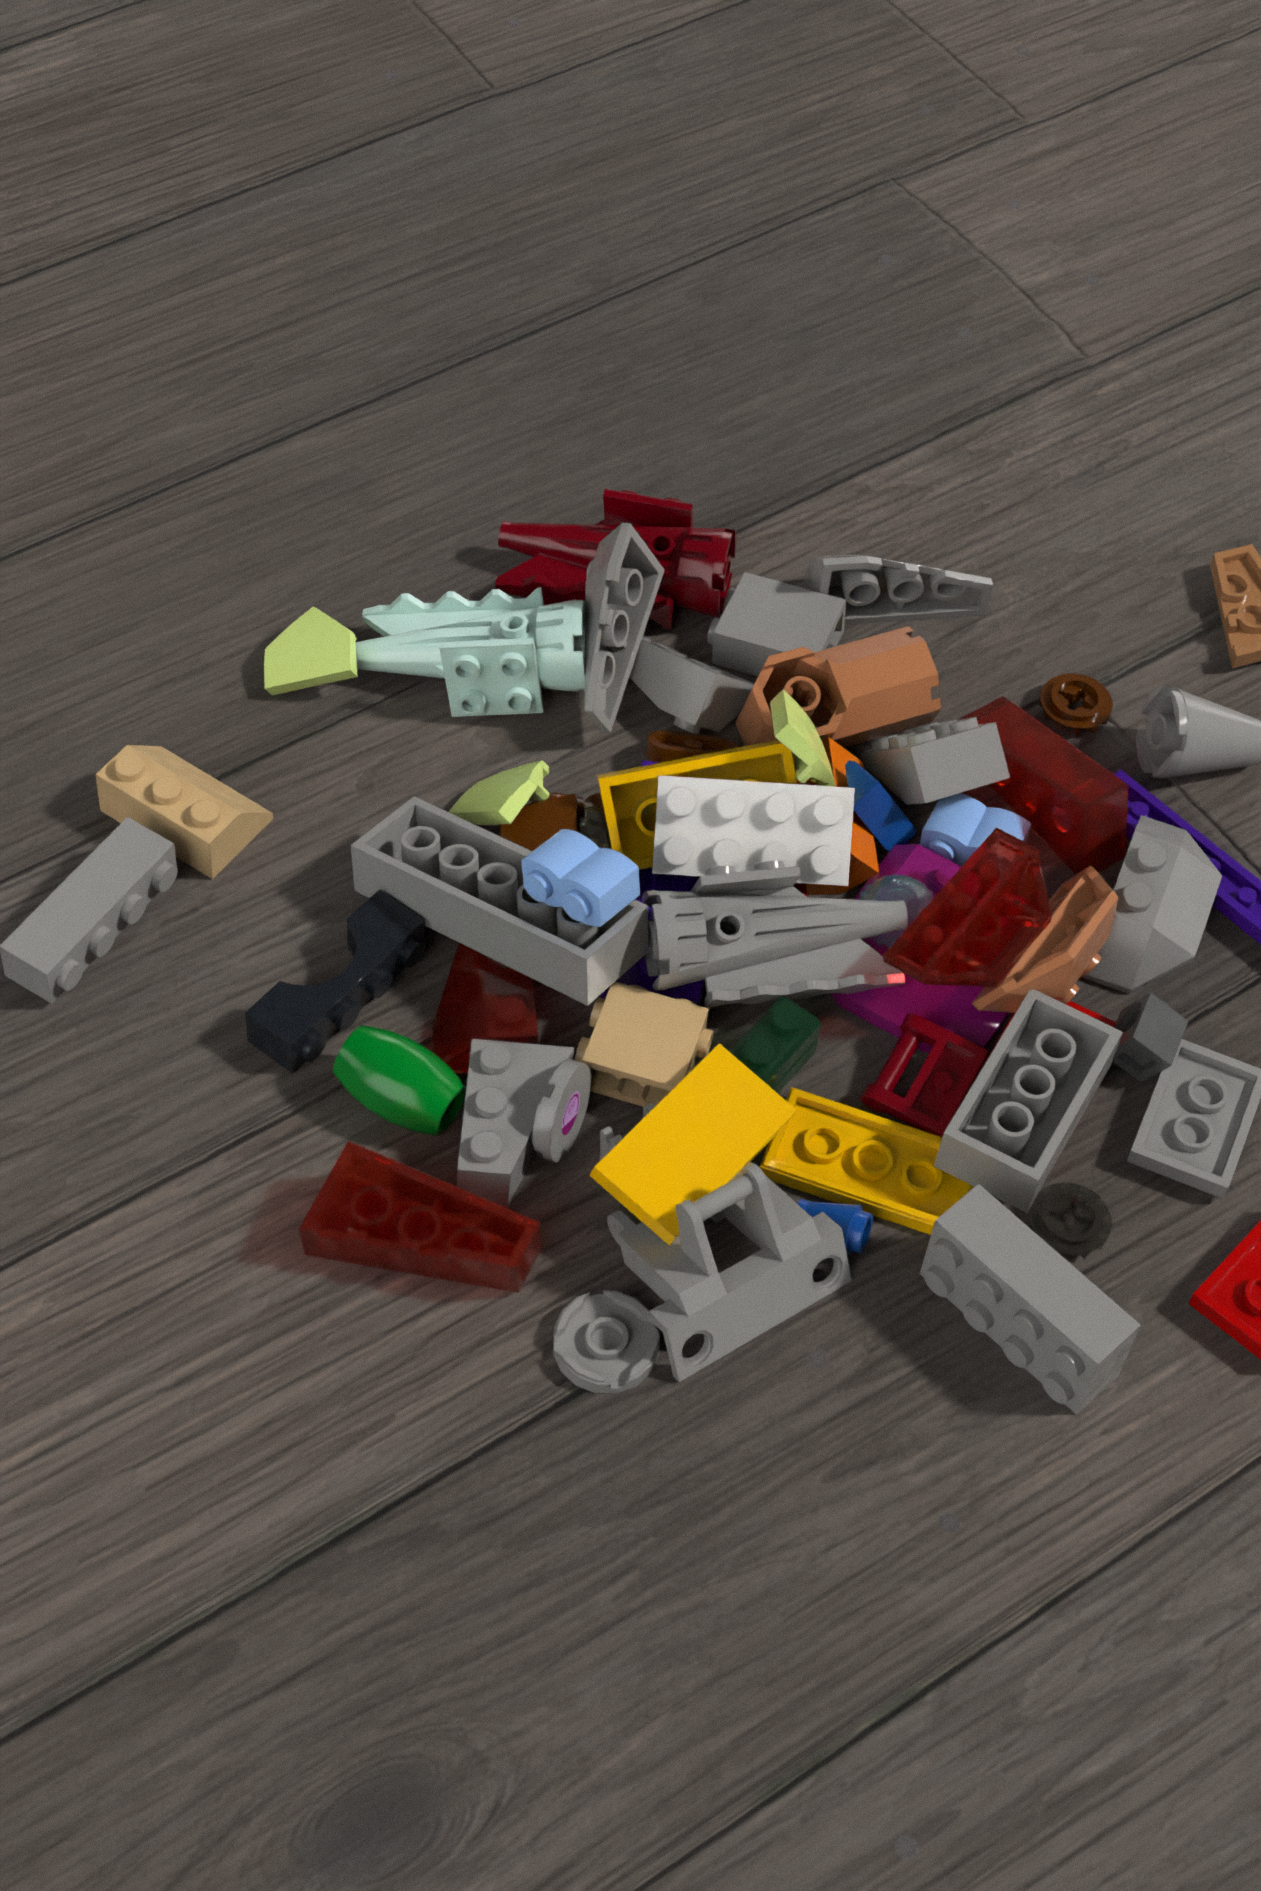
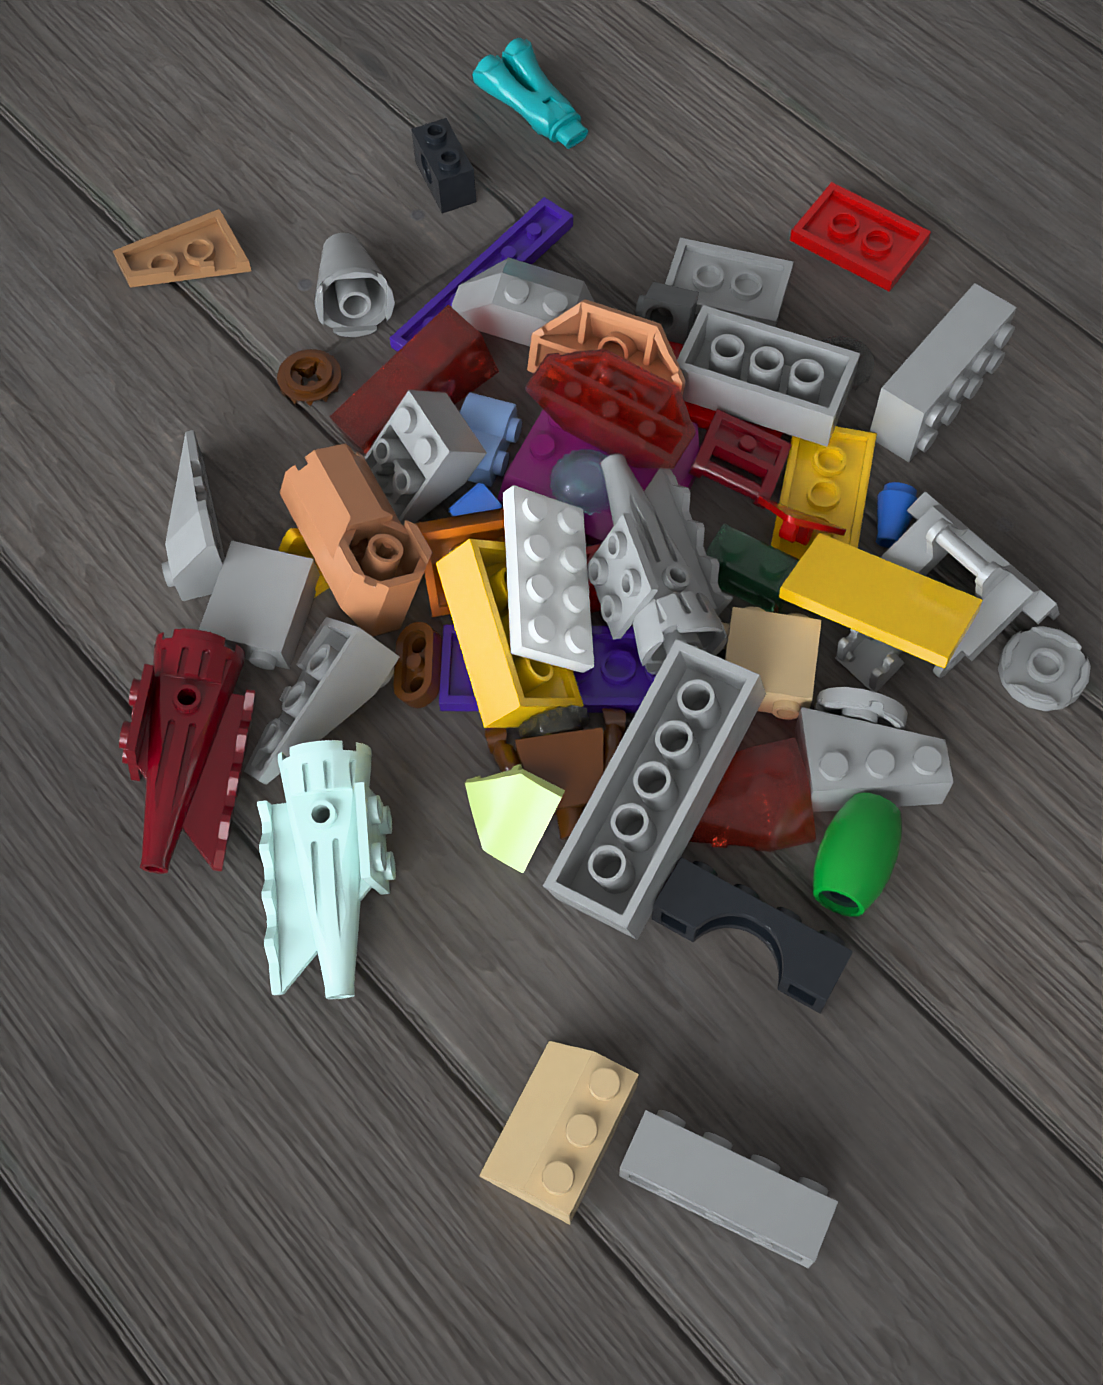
camera: 90 degrees left, 10 degrees up
yellowish green slope [264,606,358,695] -> none
clear red wedge [298,1141,542,1293] -> none
light blue brick [521,829,640,927] -> none
light grey wedge [584,523,665,733] -> none
yellowish green slope [770,689,836,787] -> none
none -> red piece [757,496,846,546]

